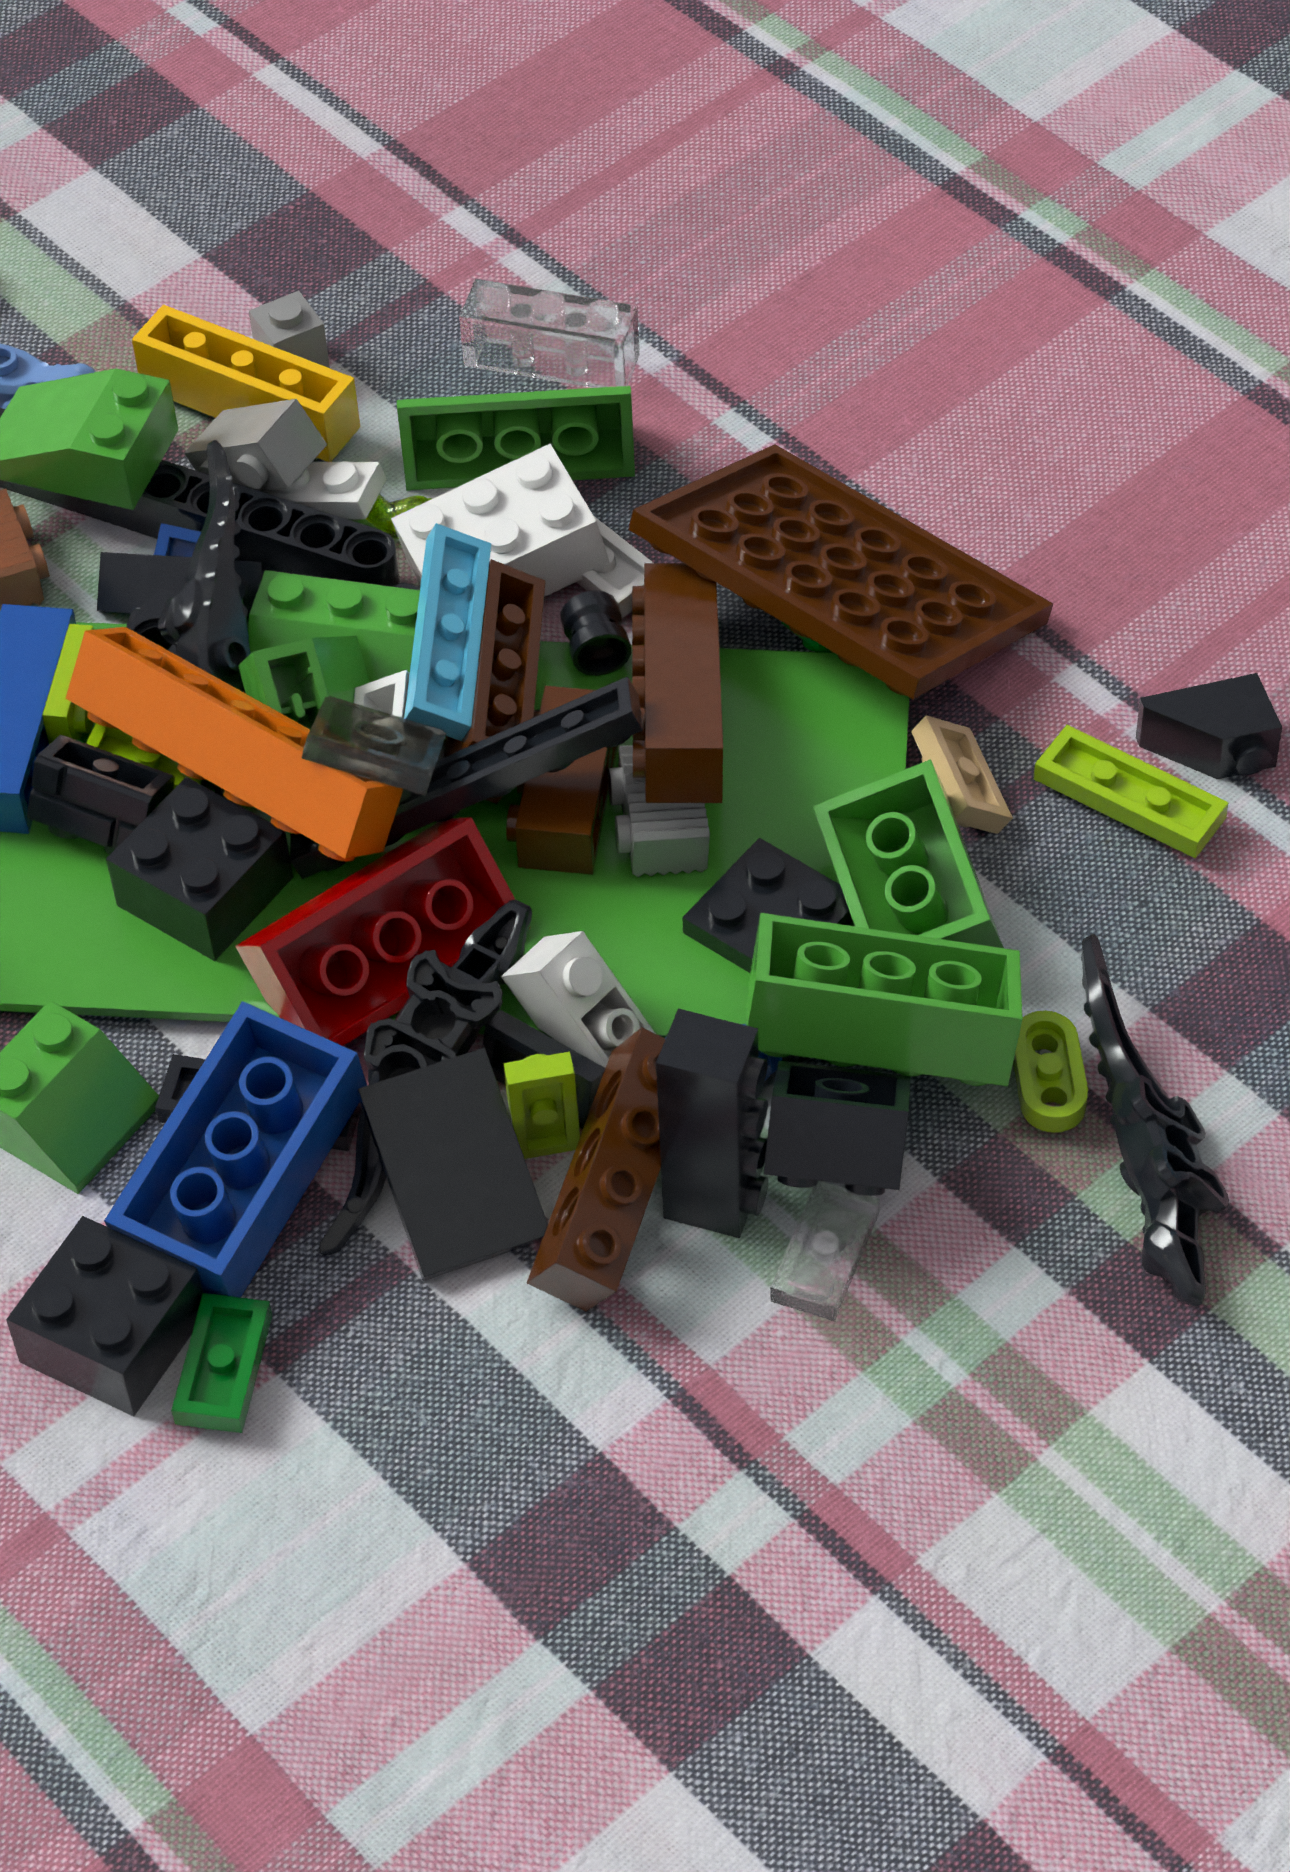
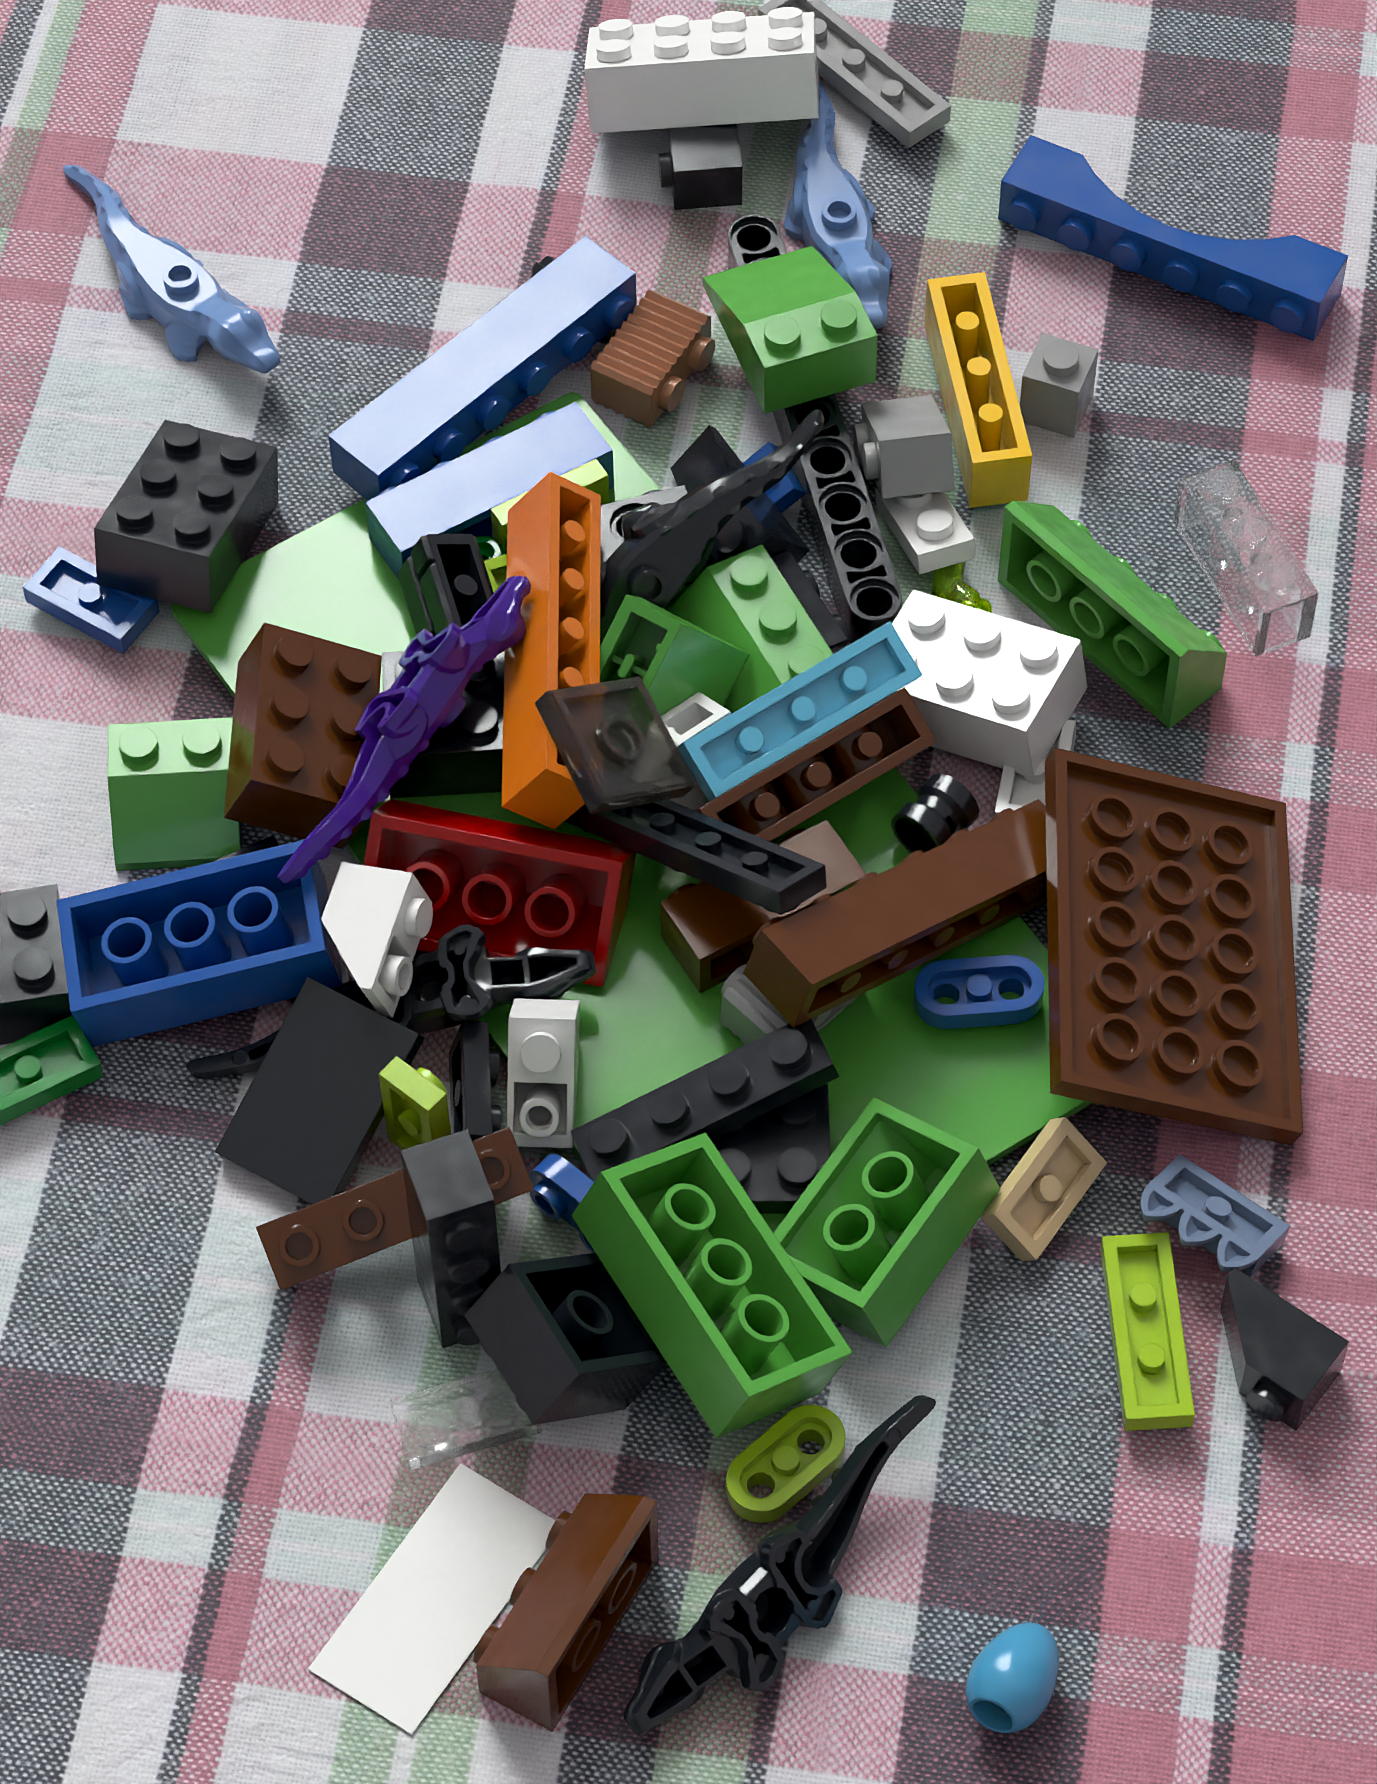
camera: 50 degrees right, 5 degrees up
none -> reddish brown brick [224,622,382,850]
none -> dark purple animal [278,575,531,884]
none -> white sticker [308,1463,555,1735]
none -> white slope [321,862,433,1018]
none -> reddish brown slope [473,1493,659,1732]
none -> black plate [570,1019,840,1181]
none -> blue plate [913,955,1045,1029]
none -> blue arch [998,135,1348,341]
none -> sand blue plate [1139,1154,1291,1277]

